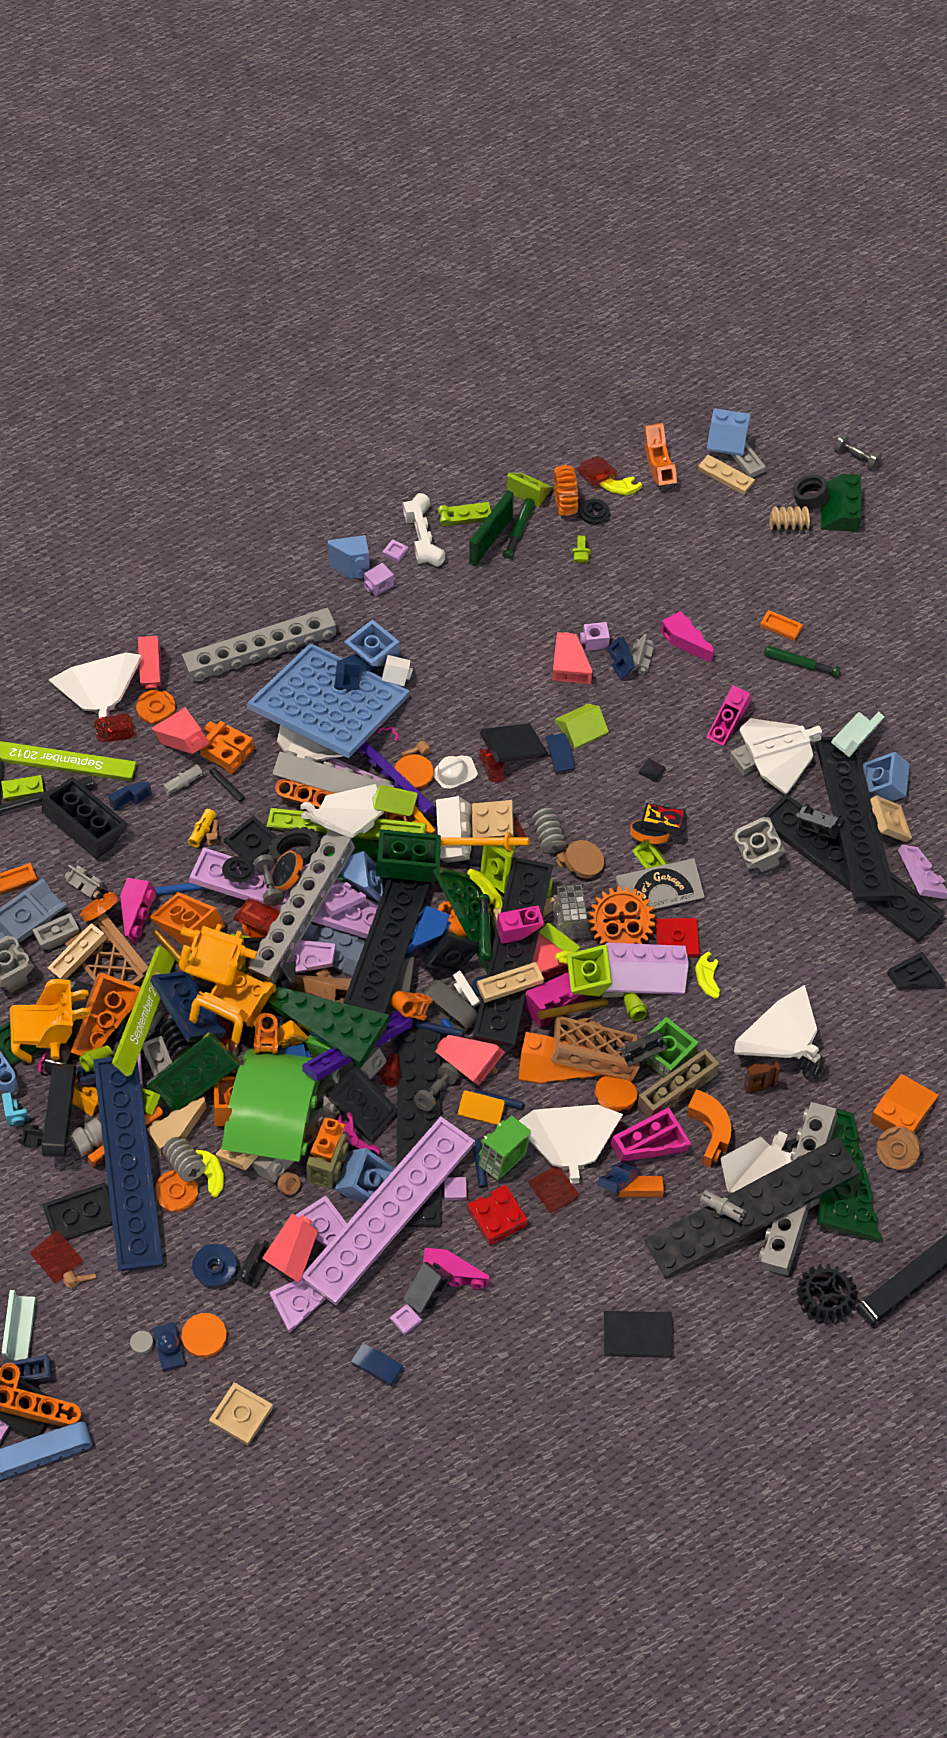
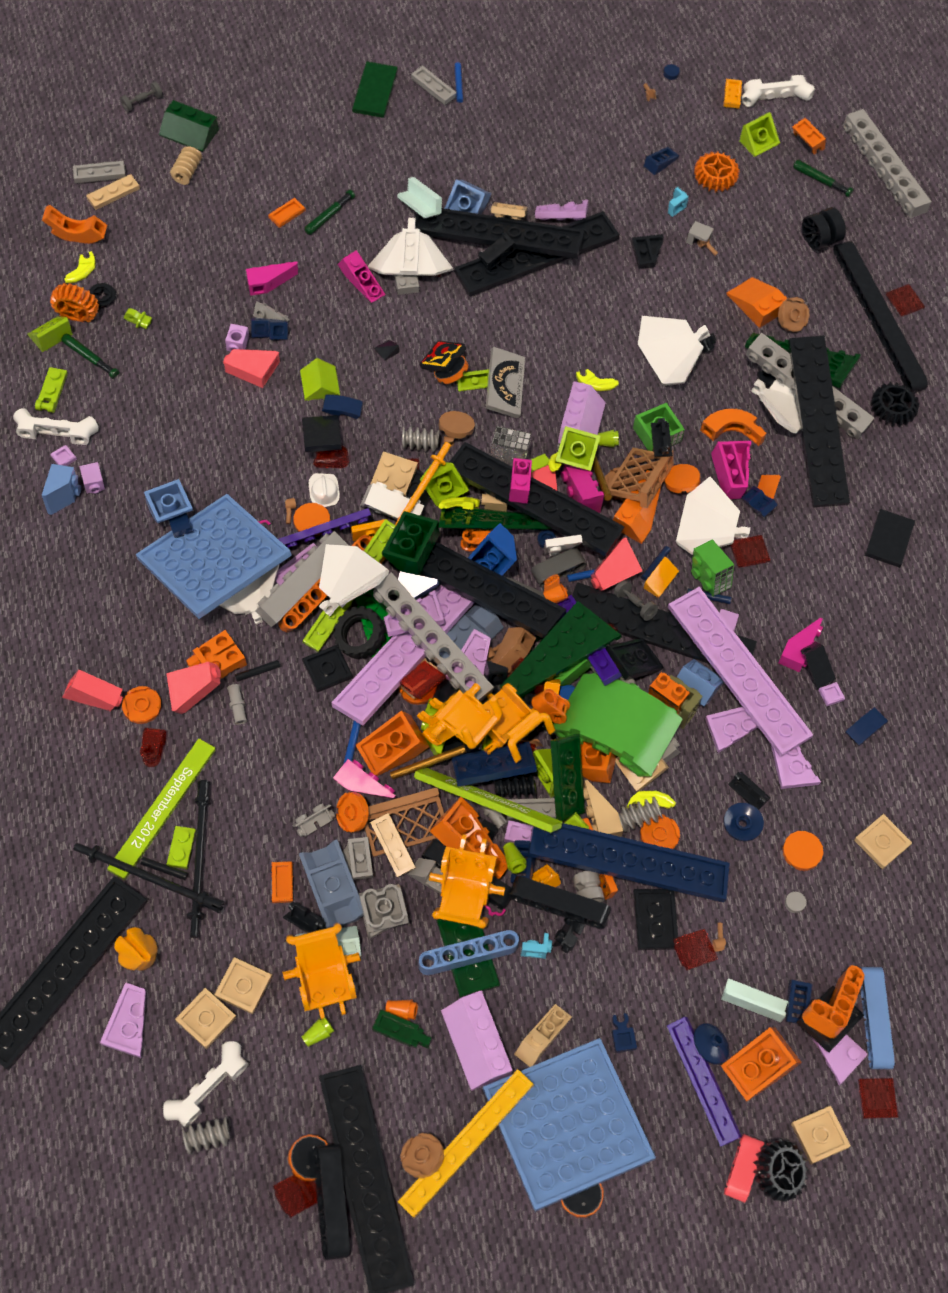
camera: 75 degrees left, 5 degrees up
black slope [42,777,128,859] -> none
white panel [49,653,142,725] -> none
dark blue slope [108,782,152,811] -> none
dark blue tile [152,1322,185,1372] -> none
light grey brick [182,608,336,682] -> none
yellow pin [188,809,216,848] -> none
medium nougat hand [206,820,219,845] -> none
black gear [222,856,255,885] -> none
dark grey wheel [254,854,284,906] -> none
coral slope [262,1213,318,1283] -> none
tile [272,851,303,891] -> none
medium nougat tile [278,1172,300,1195] -> none
dark blue panel [334,660,360,690] -> none
dark pink piece [338,1112,380,1154] -> none
lime slope [372,785,417,816] -> none
white brick [382,655,412,686] -> none
dark blue piece [416,1020,465,1038] -> none
black tile [422,931,479,975] -> none
red piece [467,1184,528,1246] -> none
dark green tile [469,490,514,566] -> none
tan plate [477,962,544,1003] -> none
dark green piece [478,894,492,961] -> none
clear red piece [576,456,618,486] -> none
orange gear [588,886,655,946] -> none
dark tan brick [638,1049,719,1118] -> none
red plate [655,918,699,957] -> none
light grey pin [700,1190,746,1223] -> none
medium blue slope [707,408,750,456] -> none
light grey piece [733,817,786,872] -> none
reddish brown plate [744,1062,780,1094] -> none
black tyre [793,474,830,509] -> none

